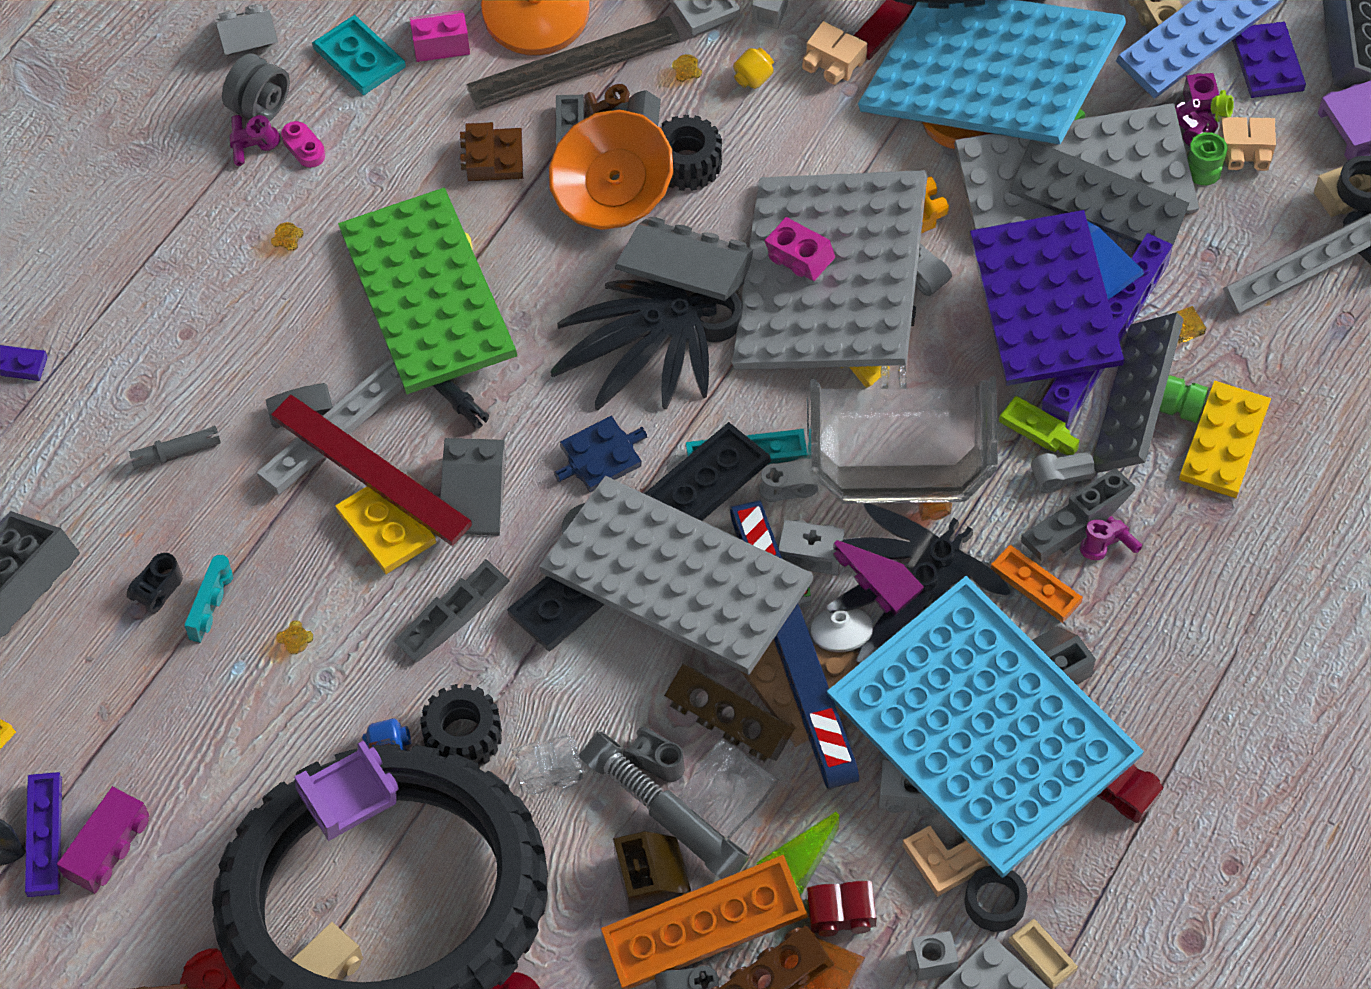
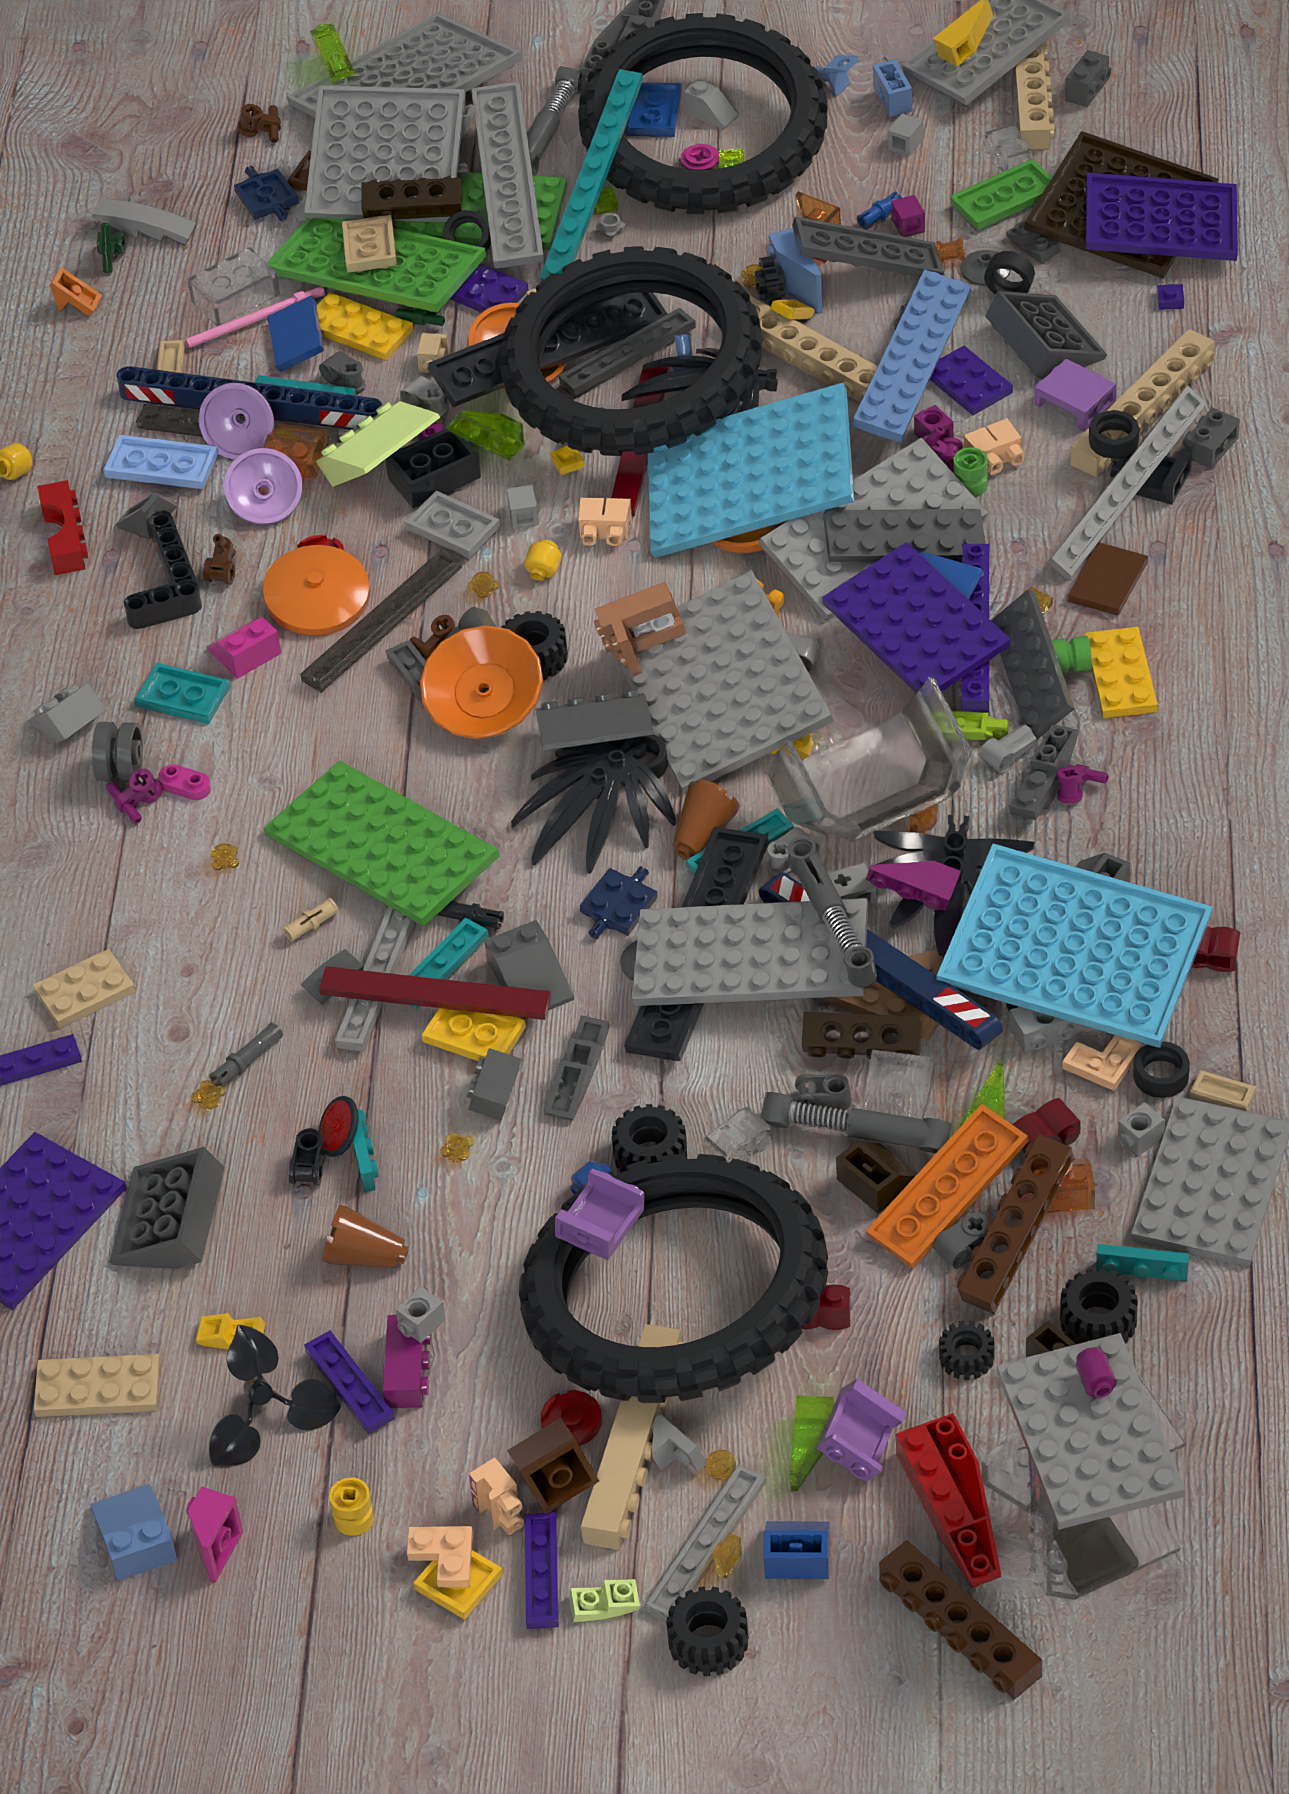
camera: 25 degrees left, 10 degrees down
reddish brown plate [460,122,524,182] -> none
dark pink brick [764,217,835,281] -> none
white dish [811,608,873,652] -> none
orange plate [990,545,1083,623] -> none
lime plate [1211,90,1234,122] -> none
none -> tan plate [33,949,136,1029]
none -> clear yellow plate [191,1080,226,1110]
none -> tan pin [282,898,339,942]
none -> red wheel [319,1096,359,1157]
none -> dark orange cone [322,1205,409,1268]
none -> light grey brick [396,1286,446,1343]
none -> teal plate [409,917,489,1010]
none -> dark grey brick [466,1048,522,1121]
none -> nougat brick [594,581,687,676]
none -> dark orange cone [672,779,740,859]
none -> dark grey piece [787,837,877,987]
none -> reddish brown tile [1068,542,1148,616]

